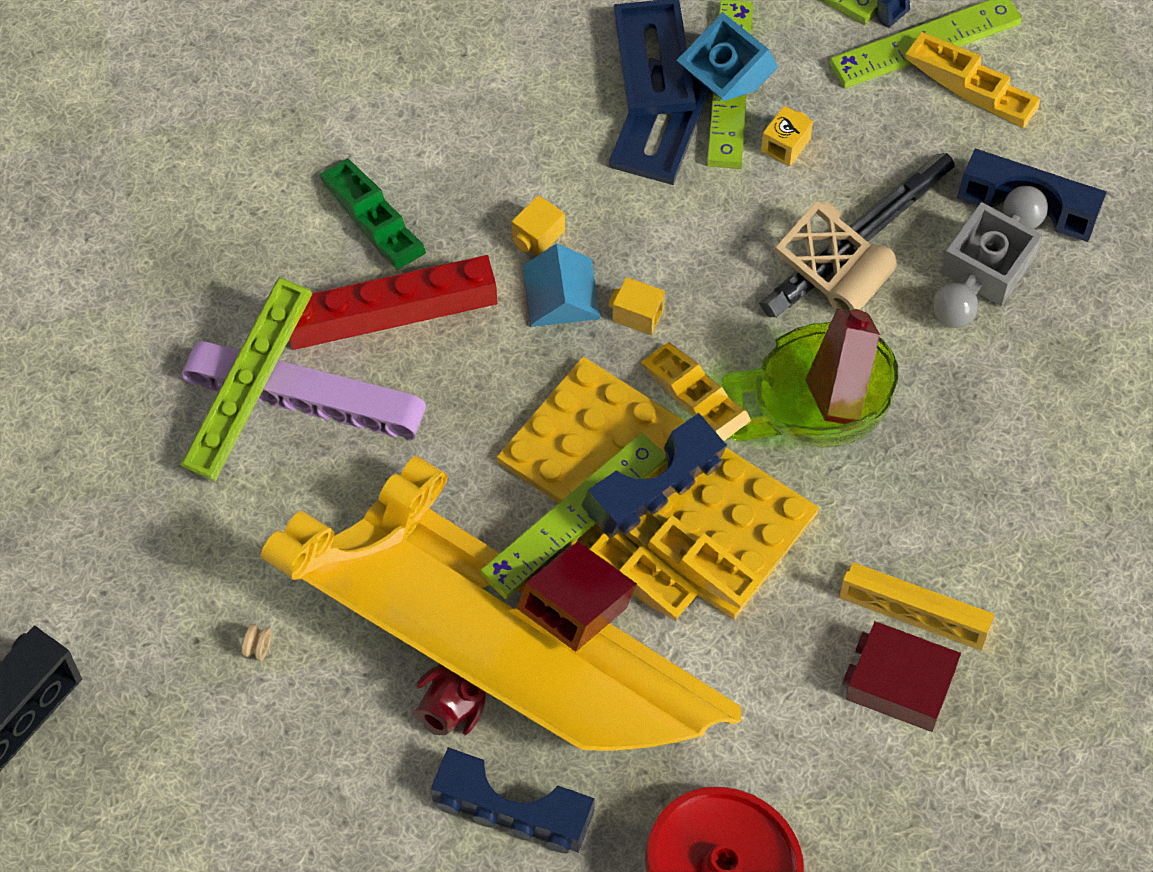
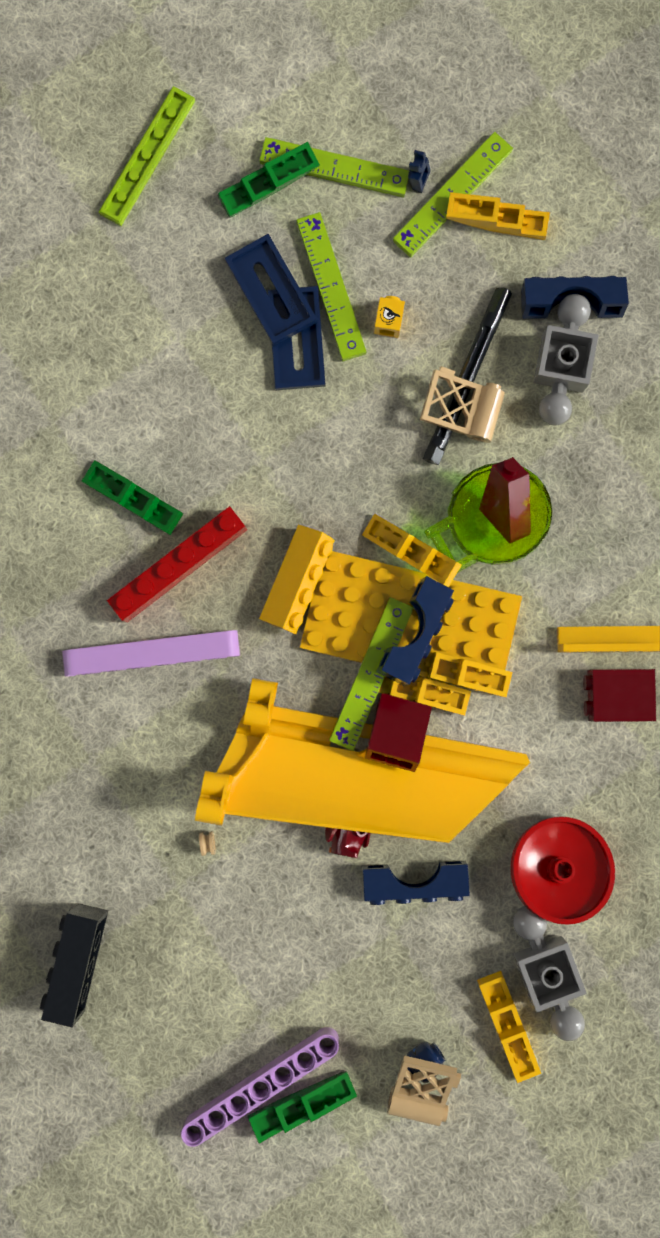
camera: 15 degrees left, 25 degrees up
lime tile [181,277,312,483] -> none
yellow brick [511,195,565,256] -> none
dark azure slope [523,243,600,327] -> none
yellow brick [609,277,665,335] -> none
dark azure slope [676,12,778,101] -> none
none -> yellow brick [259,524,335,634]

